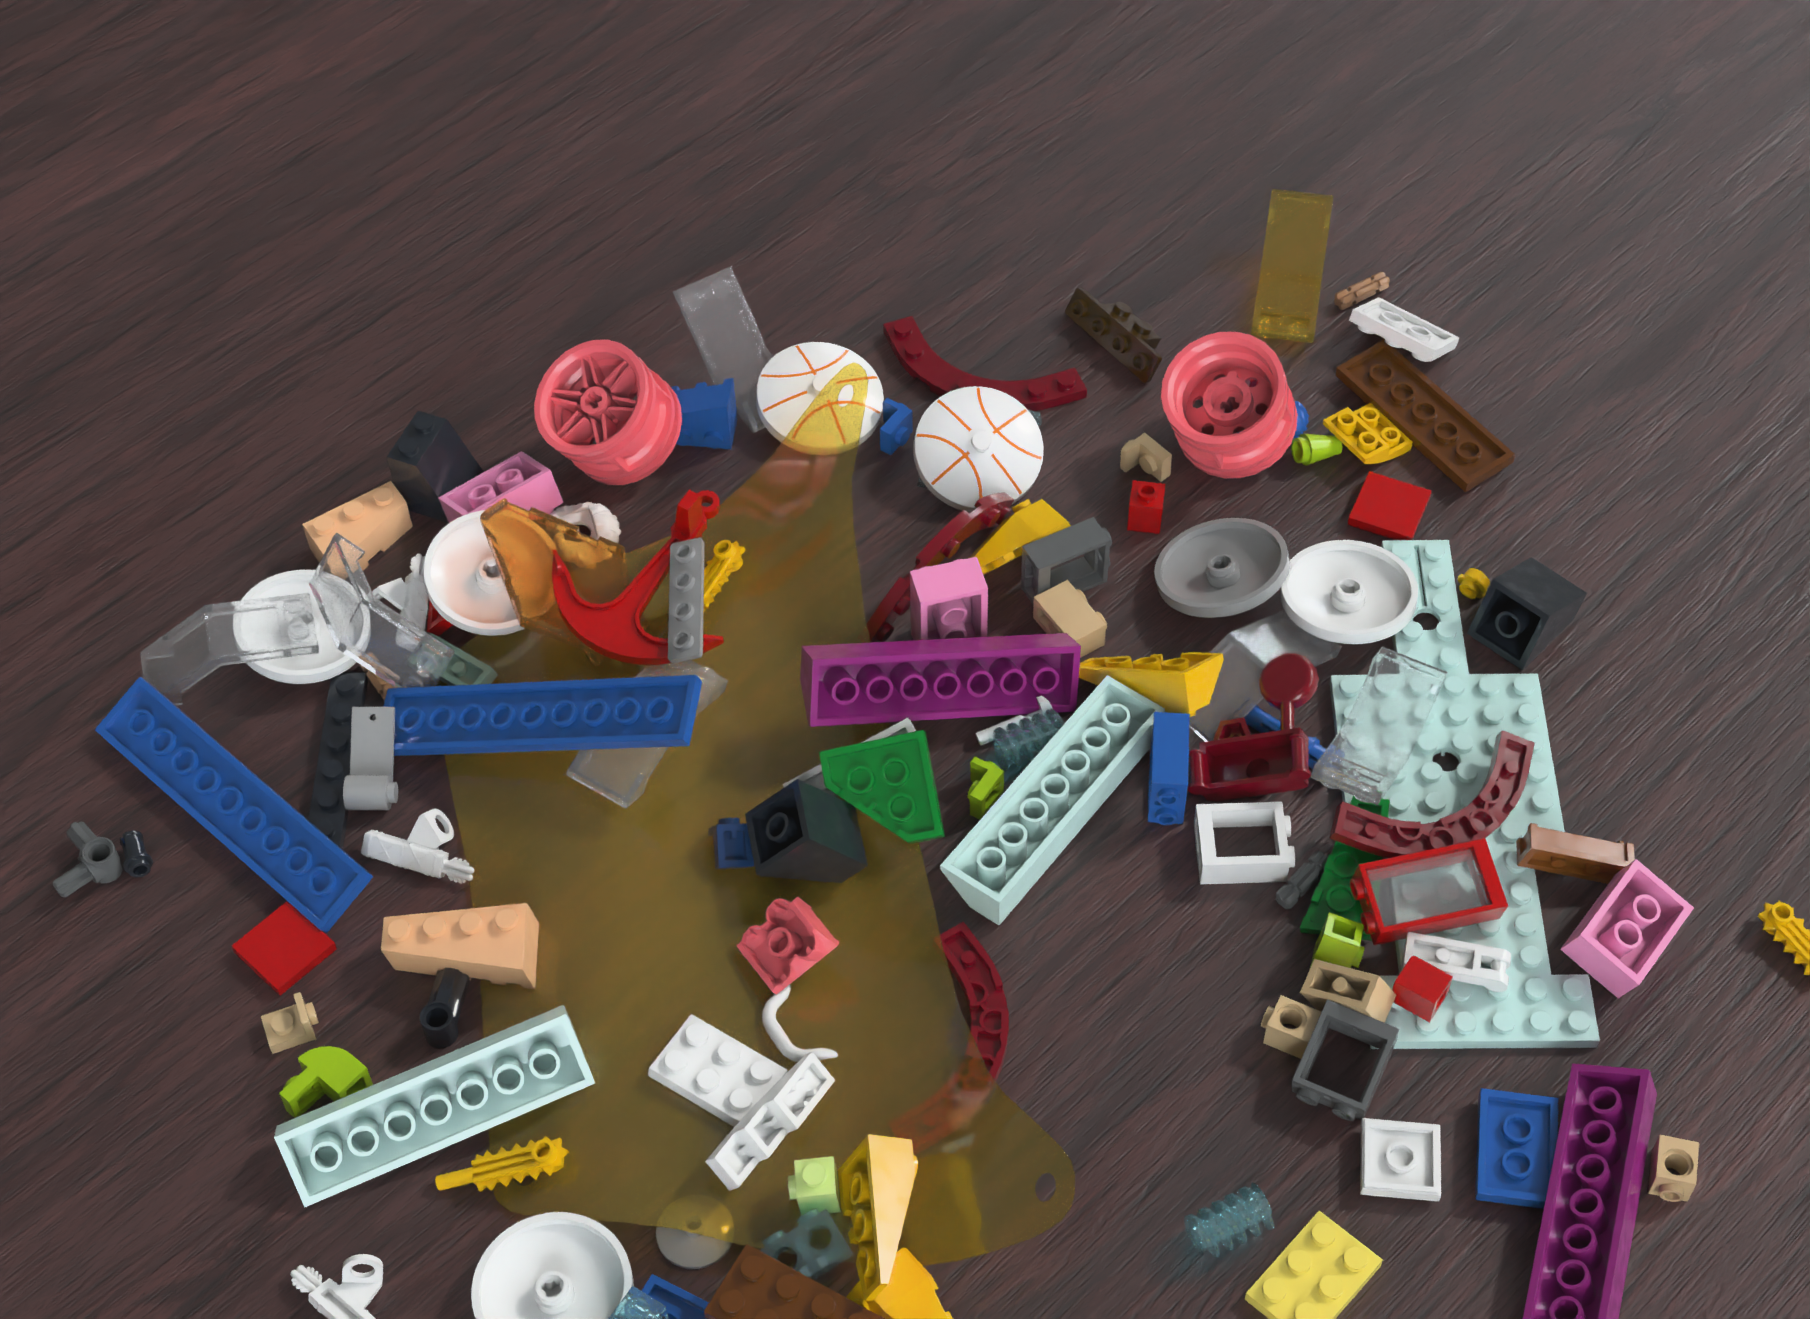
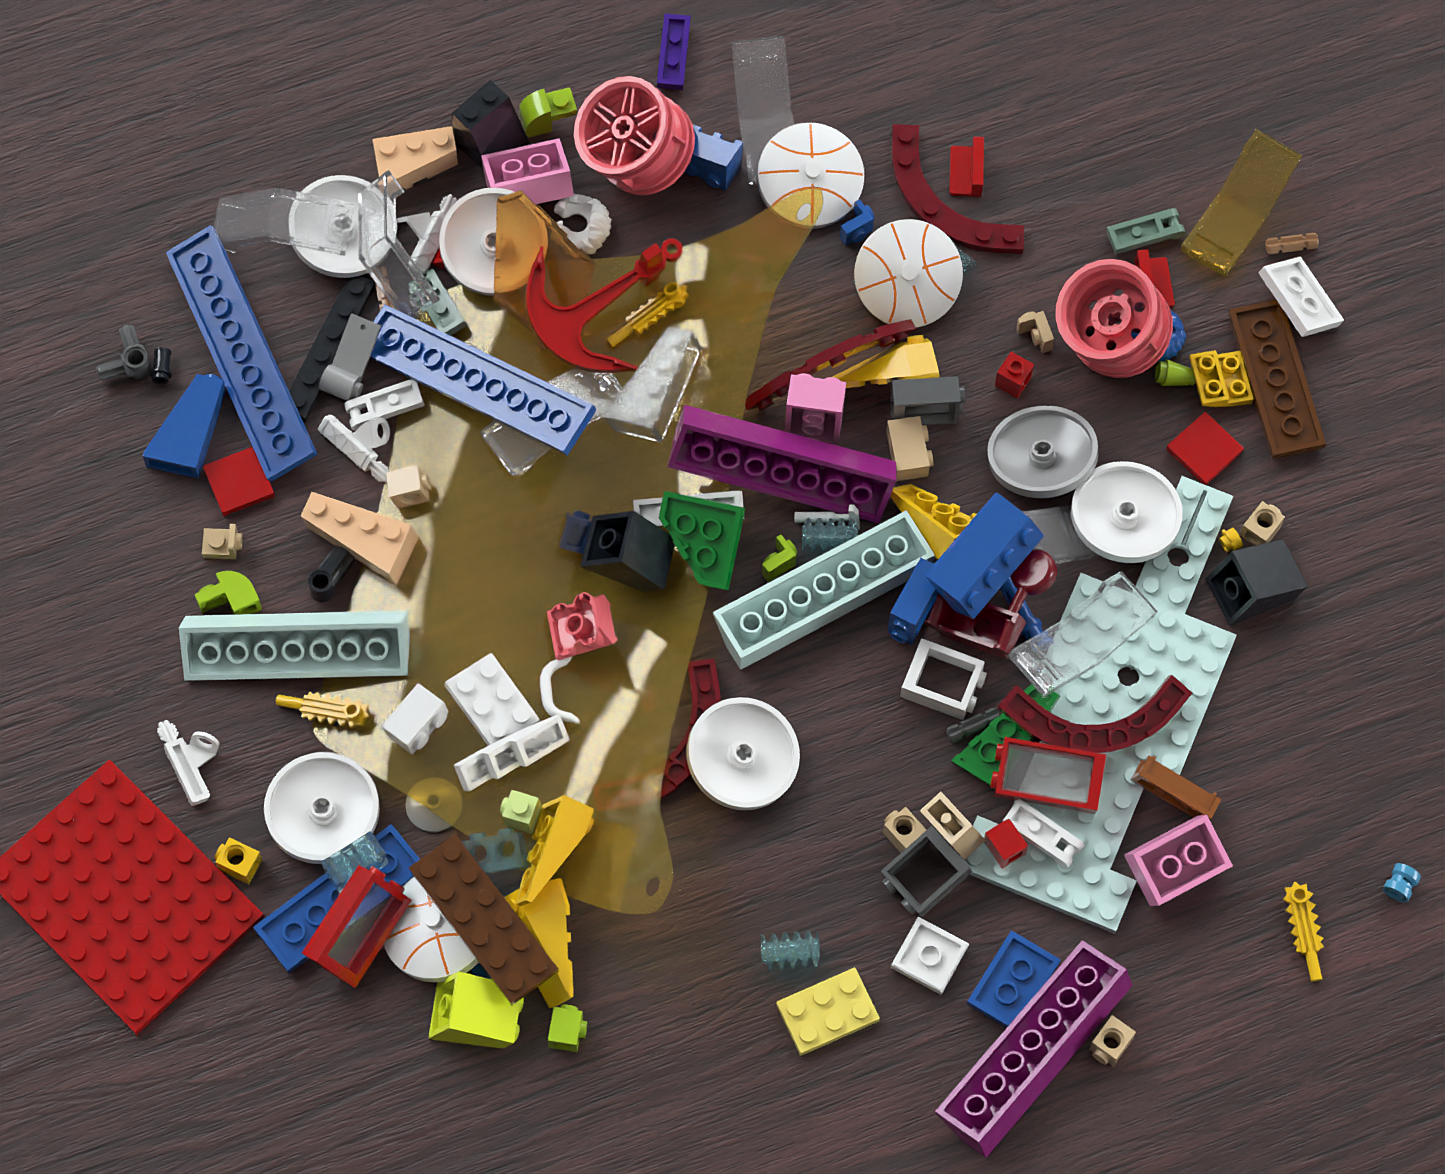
camera: 20 degrees right, 15 degrees up
light grey bracket [668,537,705,663] -> none
dark brown bracket [1065,288,1162,383] -> none
lime brick [1310,912,1365,968] -> none
none -> blue slope [143,374,226,479]
none -> white plate [344,379,425,431]
none -> white brick [382,683,448,755]
none -> tan brick [386,465,431,509]
none -> lime brick [519,87,577,138]
none -> clear wedge [603,326,702,443]
none -> dark purple plate [657,13,691,90]
none -> white dish [686,697,800,810]
none -> blue slope [924,492,1044,619]
none -> red panel [949,137,984,197]
none -> sand green plate [1106,208,1186,255]
none -> tan brick [1240,501,1285,546]

